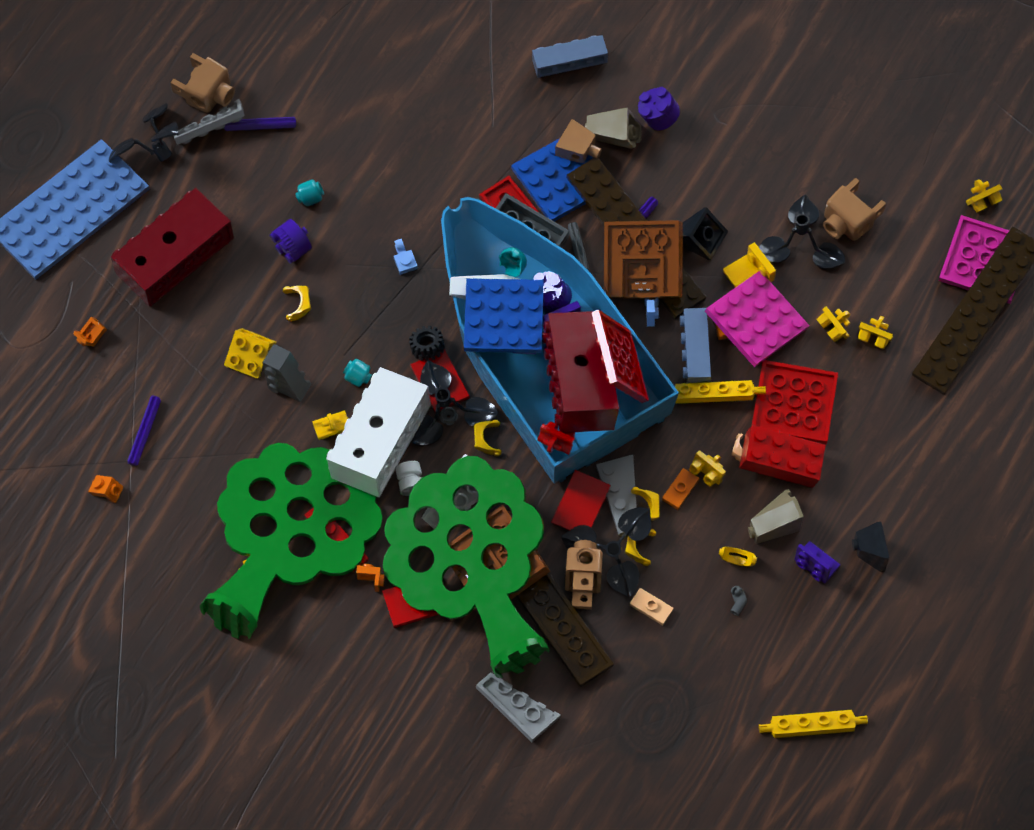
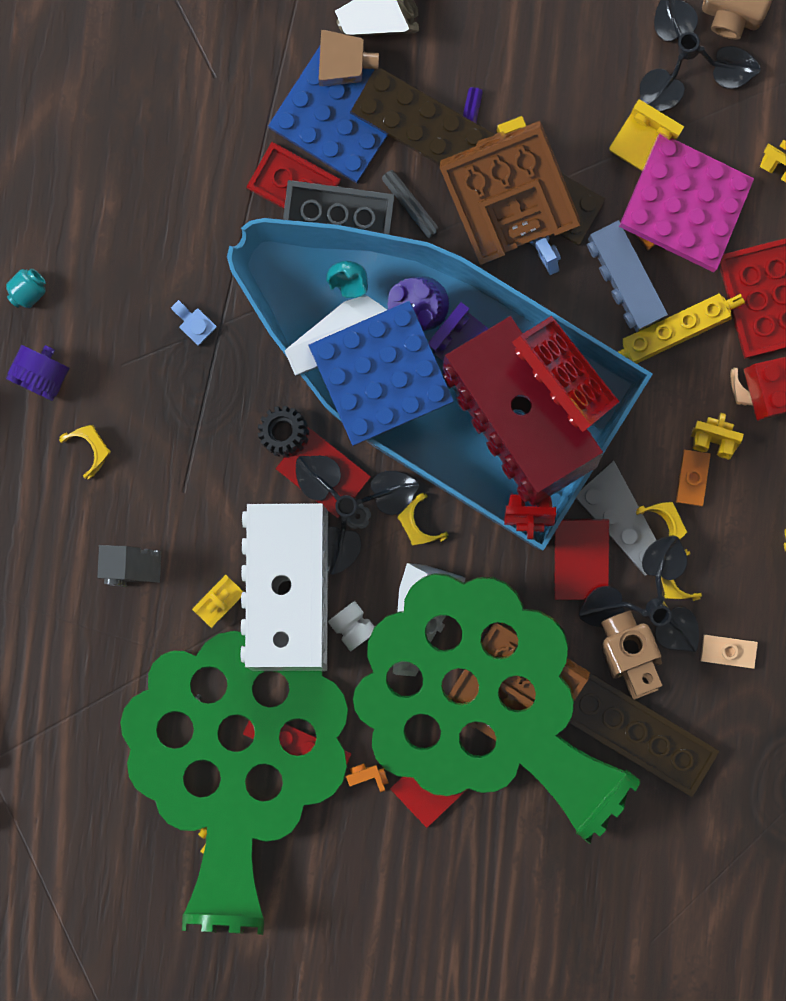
camera: 30 degrees left, 20 degrees up
yellow bracket [224,328,276,378] -> none
teal head [343,359,372,387] -> none
light grey wing [476,672,561,743] -> none
black slope [683,207,728,260] -> none

